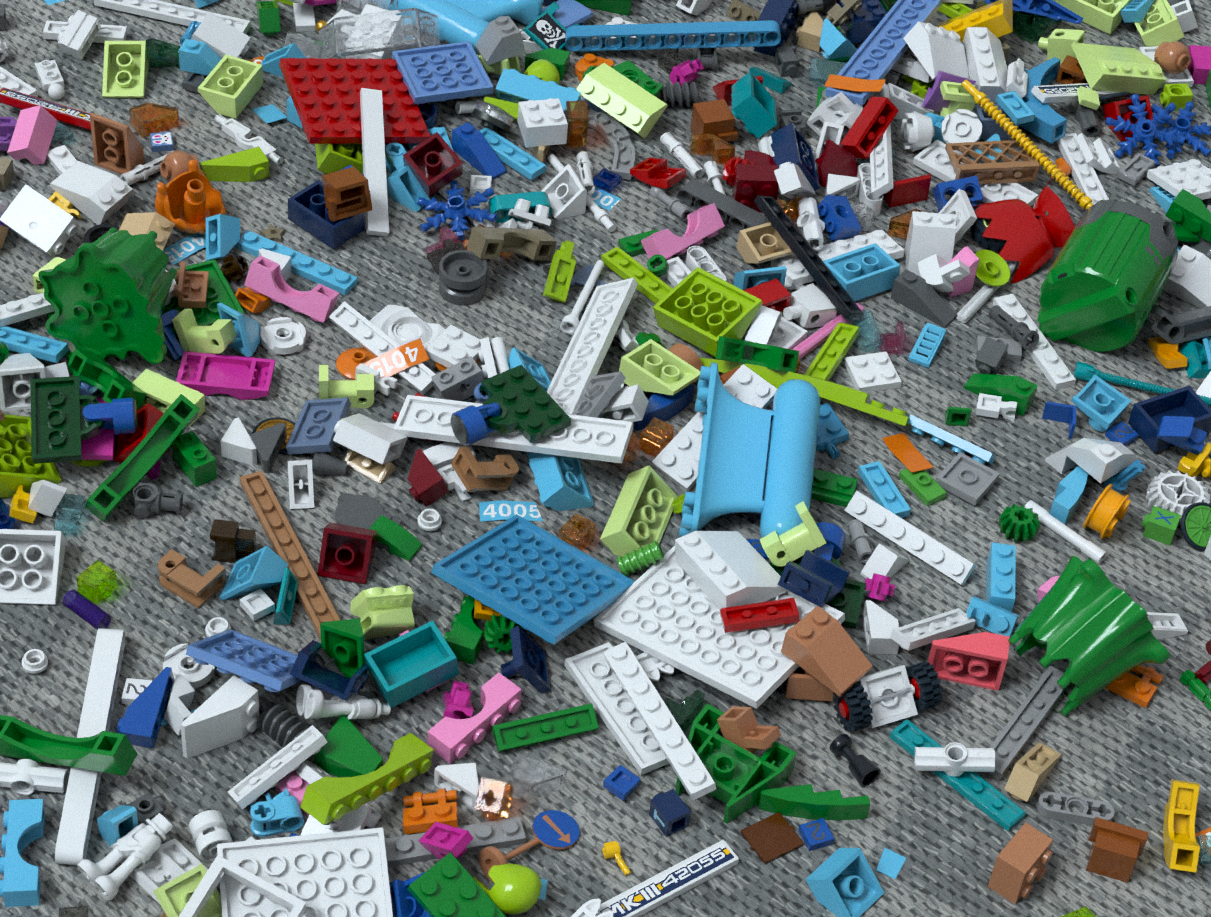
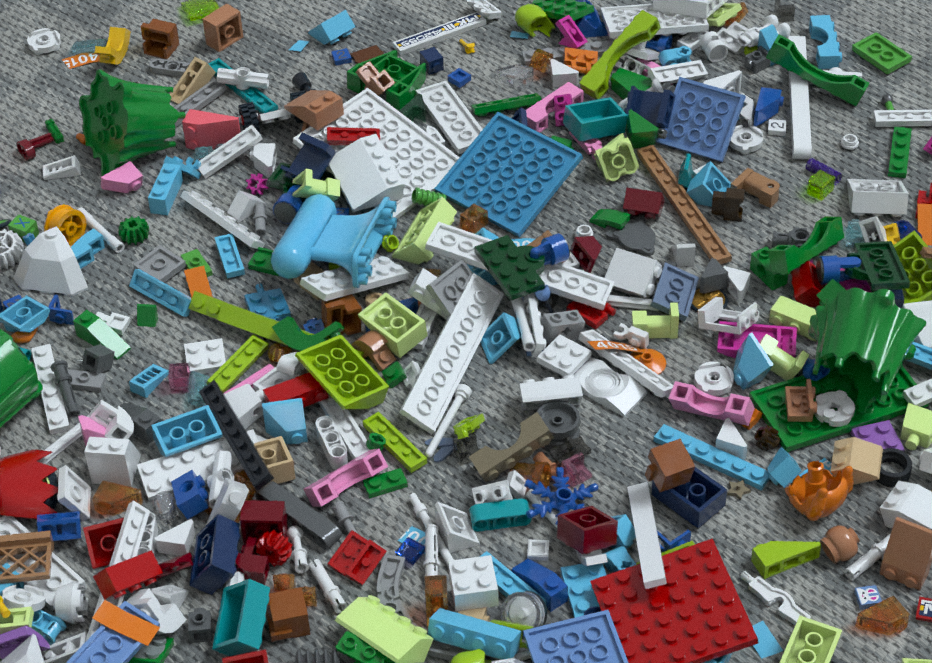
camera: 170 degrees left, 0 degrees up
white plate [205,617,231,637] -> none
piece [478,810,580,883] -> none
white plate [603,641,716,800] -> none
clear orange brick [639,417,674,457] -> none
green slope [757,784,870,821] -> none
lime dish [975,250,1010,287] -> none
none -> white slope [519,375,583,411]
none -> white panel [698,297,759,334]

